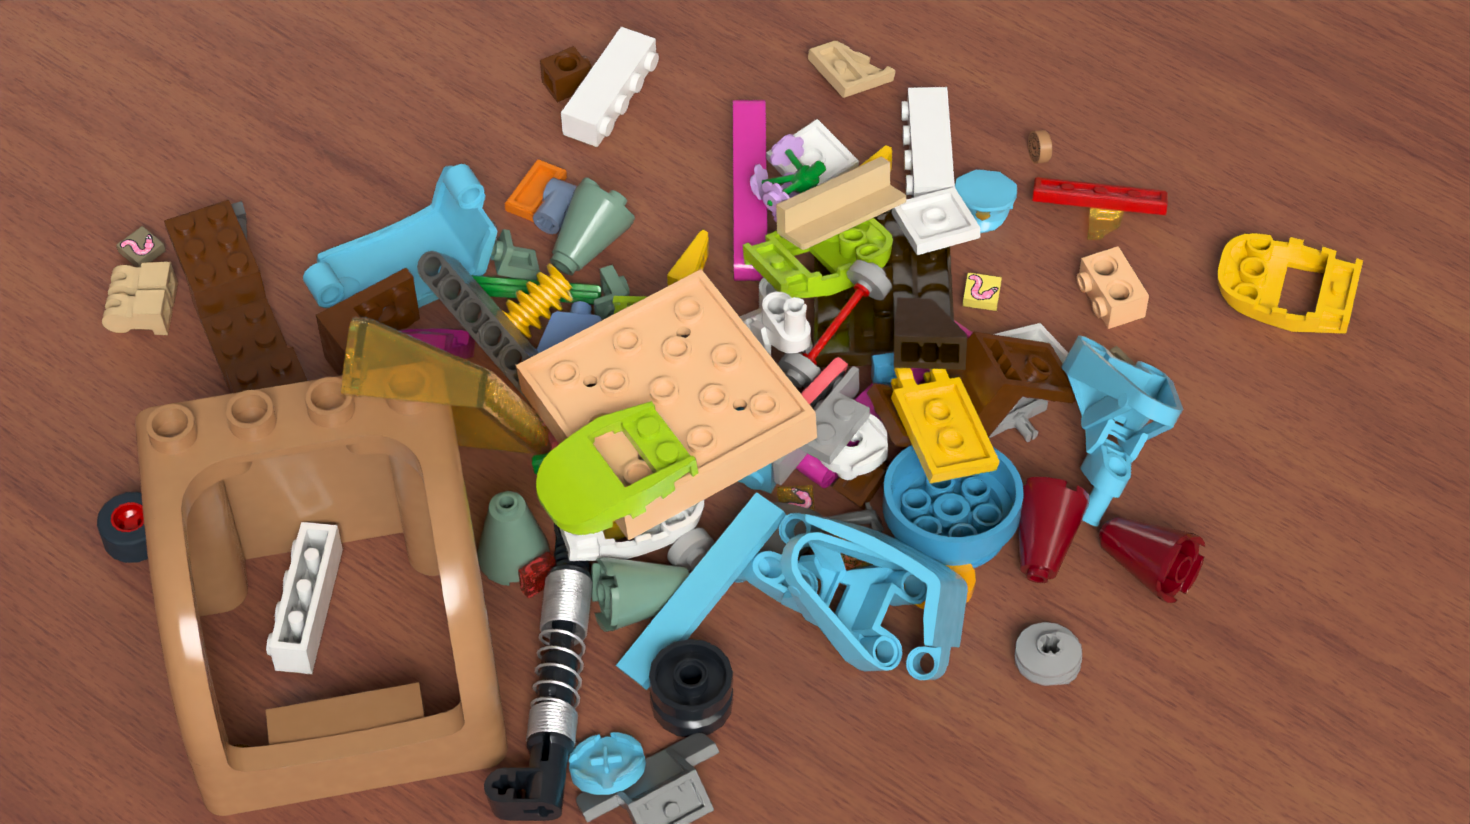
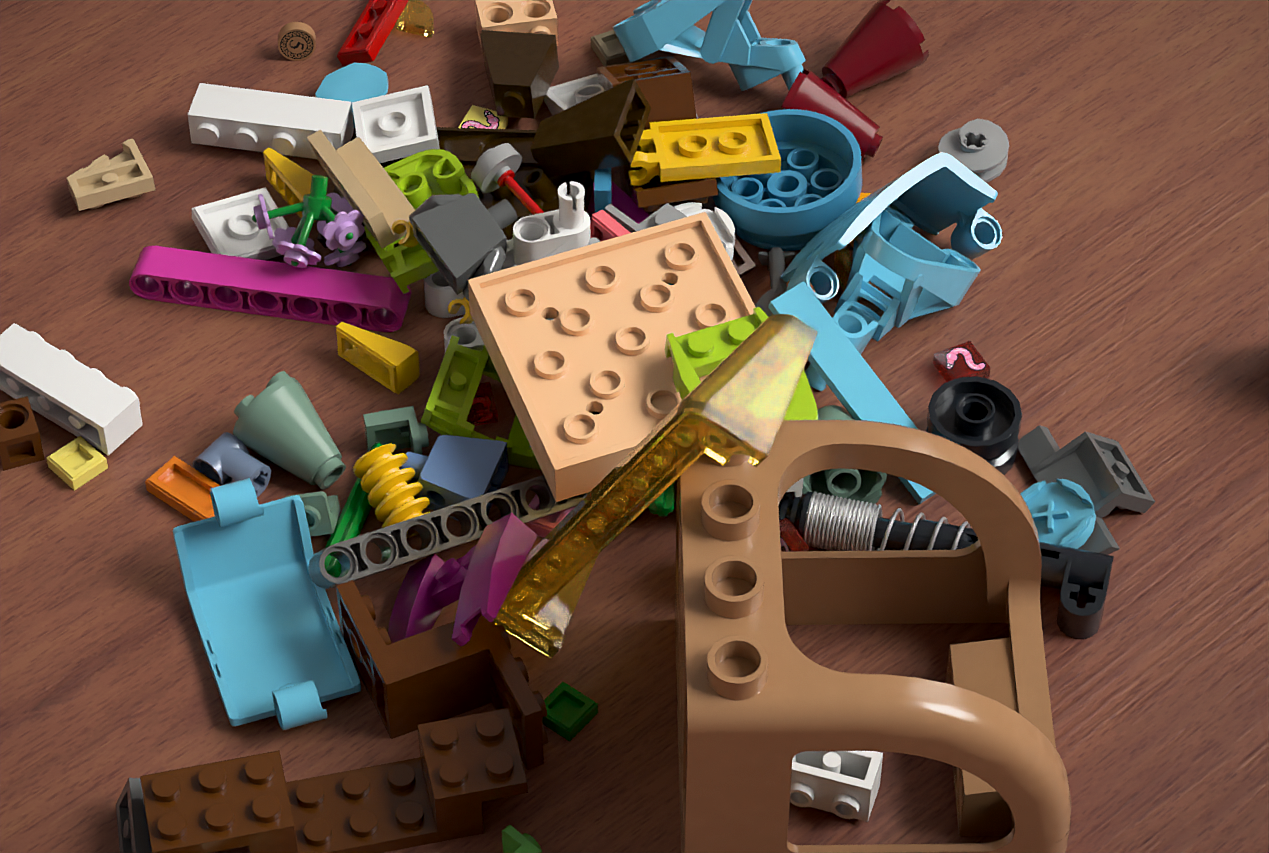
camera: 80 degrees left, 5 degrees down
none -> light yellow tile [47,436,108,491]
none -> dark grey torso [392,193,518,324]
none -> dark brown slope [480,30,559,119]
none -> clear red tile [933,341,991,382]

